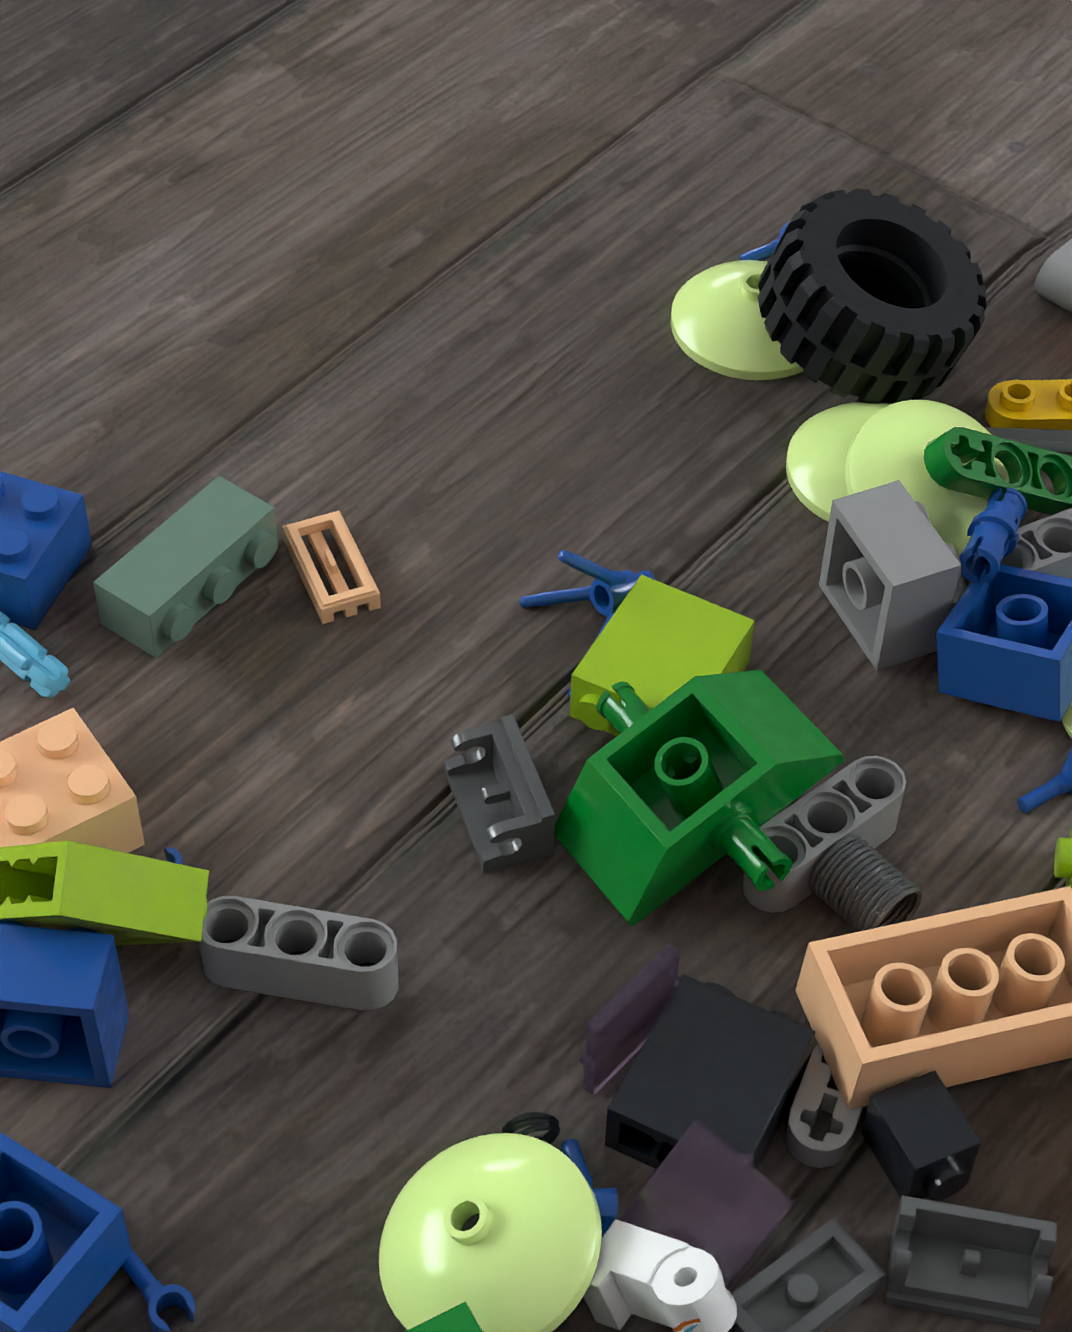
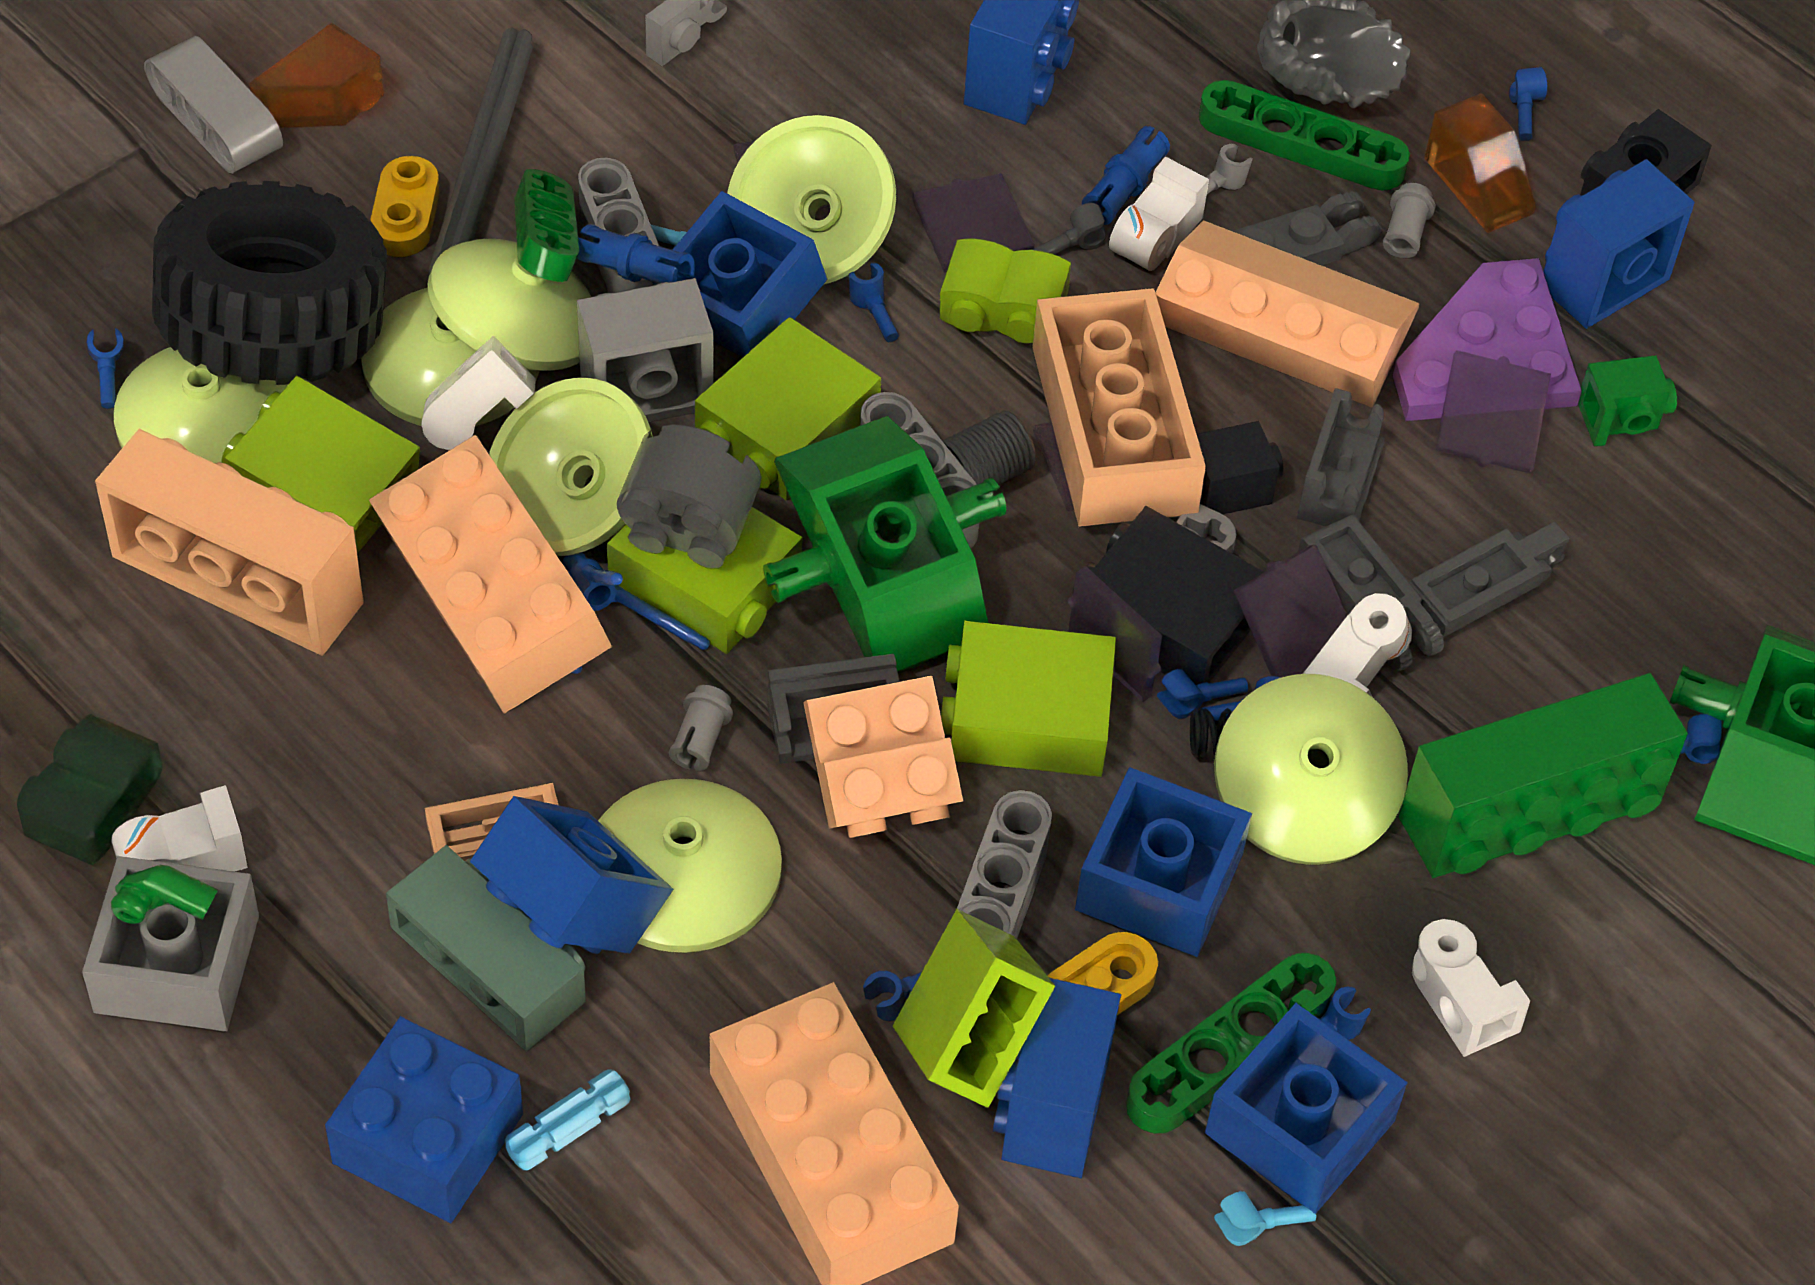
camera: 85 degrees left, 5 degrees up
none -> clear green brick [17,714,163,865]
none -> light grey brick [82,856,259,1031]
none -> light nougat brick [95,429,364,656]
none -> green arm [111,864,218,924]
none -> white leg [112,785,248,872]
none -> lime brick [221,375,420,553]
none -> light nougat brick [369,435,612,714]
none -> white leg [421,336,536,450]
none -> blue brick [470,796,674,954]
none -> yellowish green dish [489,378,653,556]
none -> yellowish green dish [598,779,782,953]
none -> dark grey brick [617,425,761,568]
none -> light grey pin [669,685,733,771]
none -> lime brick [695,317,881,501]
none -> light nougat plate [803,676,963,838]
none -> lime brick [941,621,1116,777]
none -> yellow plate [1047,932,1158,1015]
none -> blue brick [1075,767,1252,957]
none -> green beam [1126,953,1337,1134]
none -> blue hand [1156,669,1248,719]

